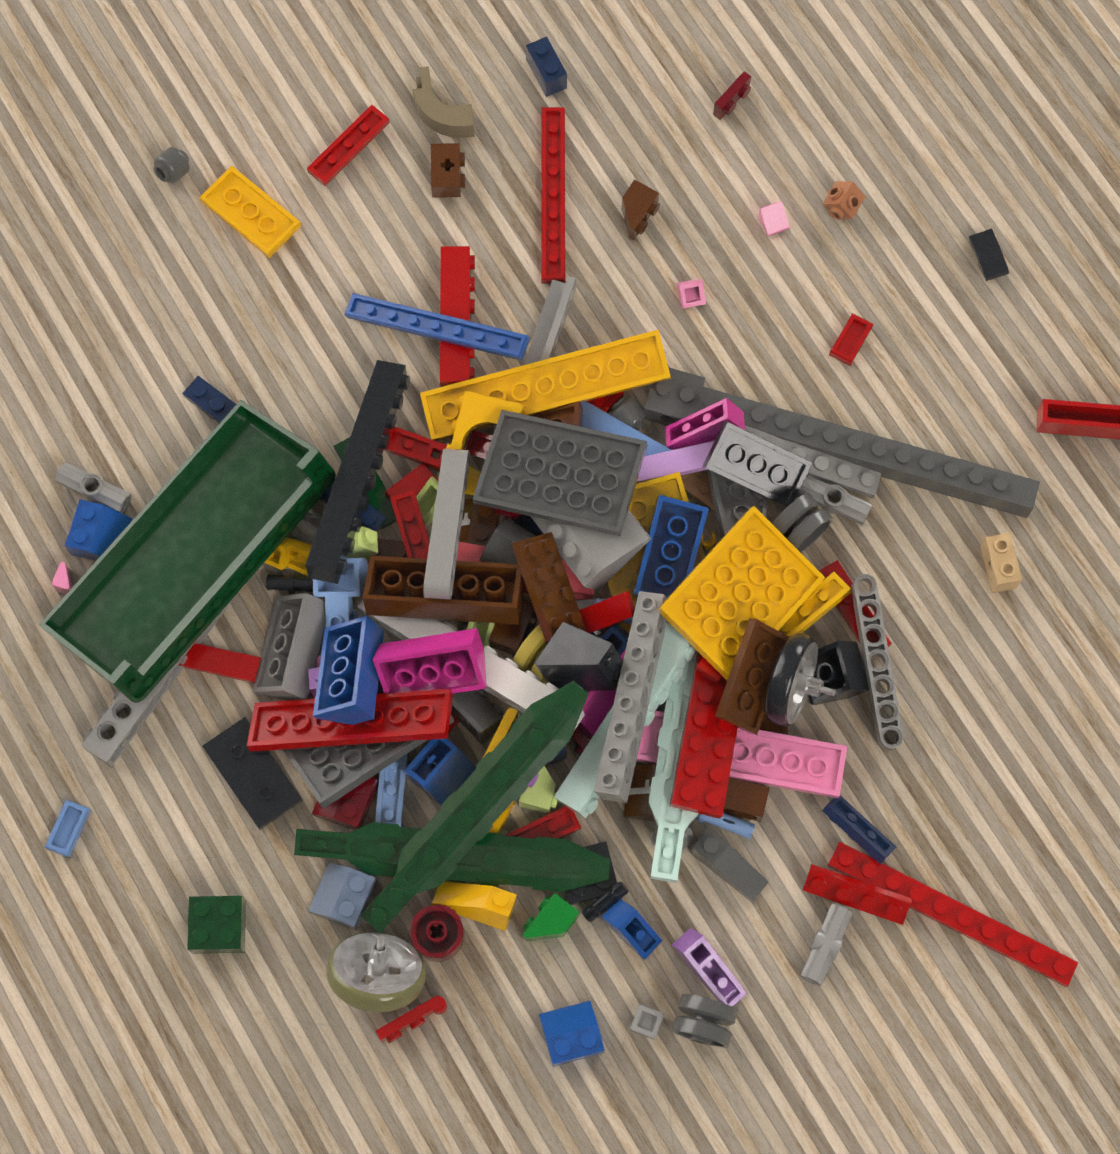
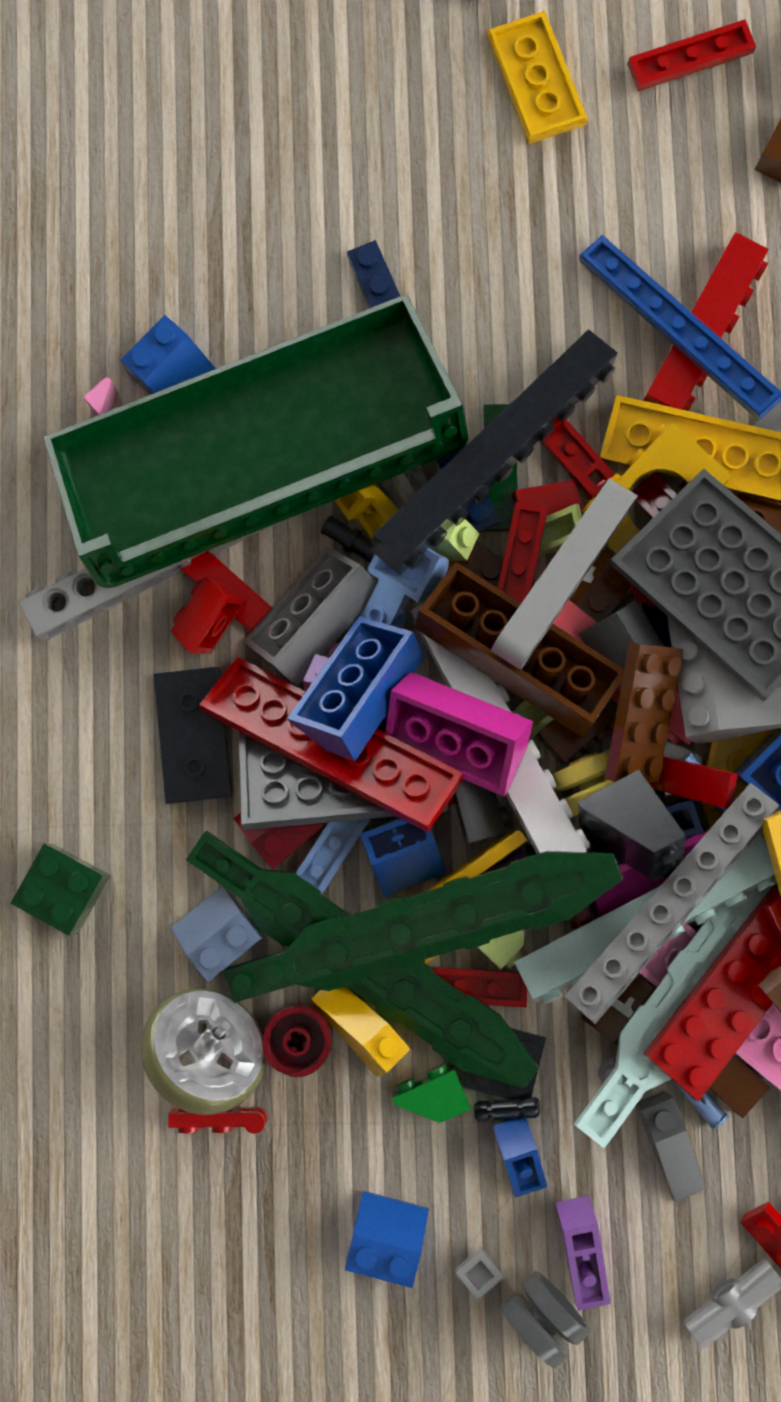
camera: 30 degrees right, 10 degrees up
light grey piece [55,462,132,513] -> none
none -> red slope [170,577,246,654]

